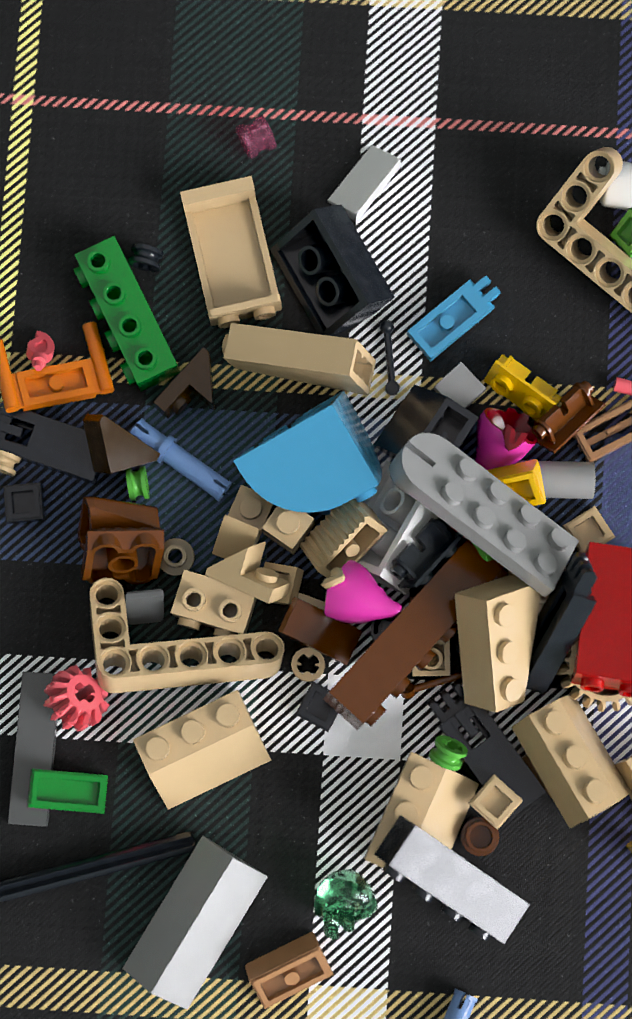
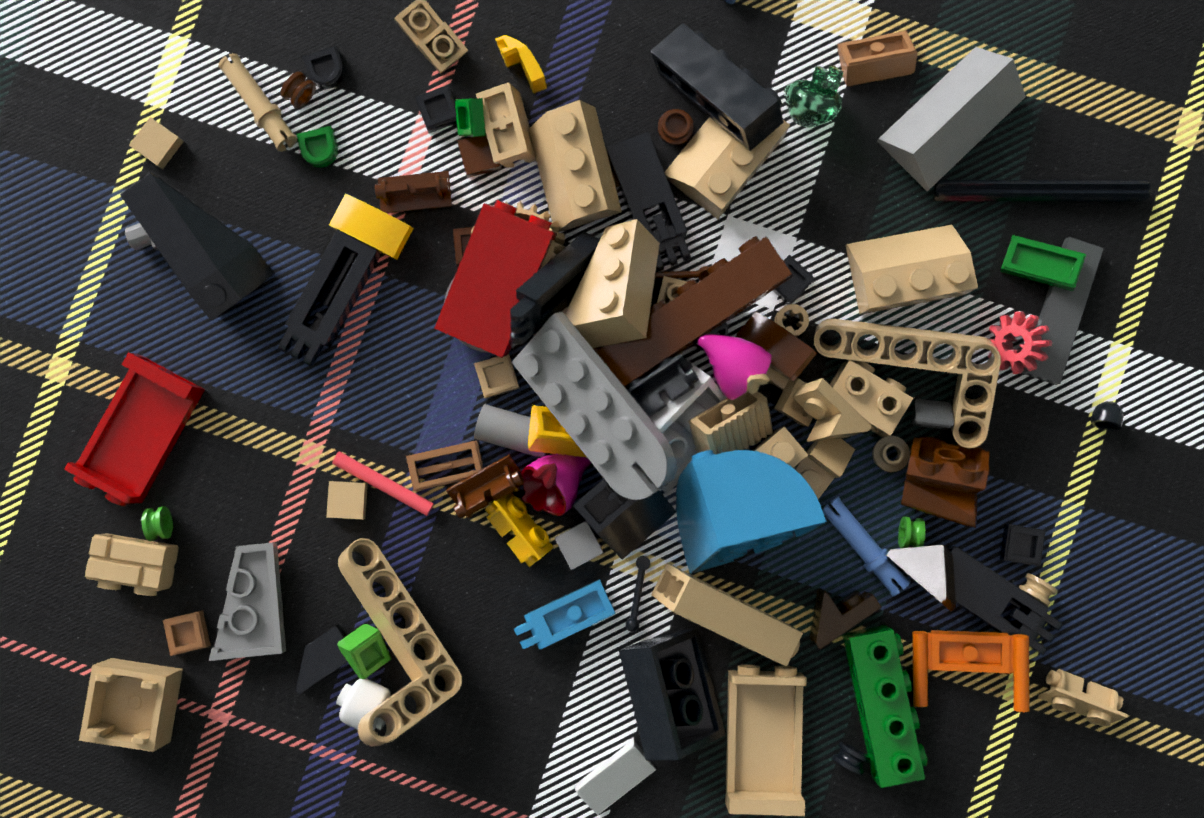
camera: 165 degrees left, 5 degrees up
coral piece [26,331,55,371] -> none
bright green bush [429,735,468,771] -> none
tan tile [468,774,523,830] -> none

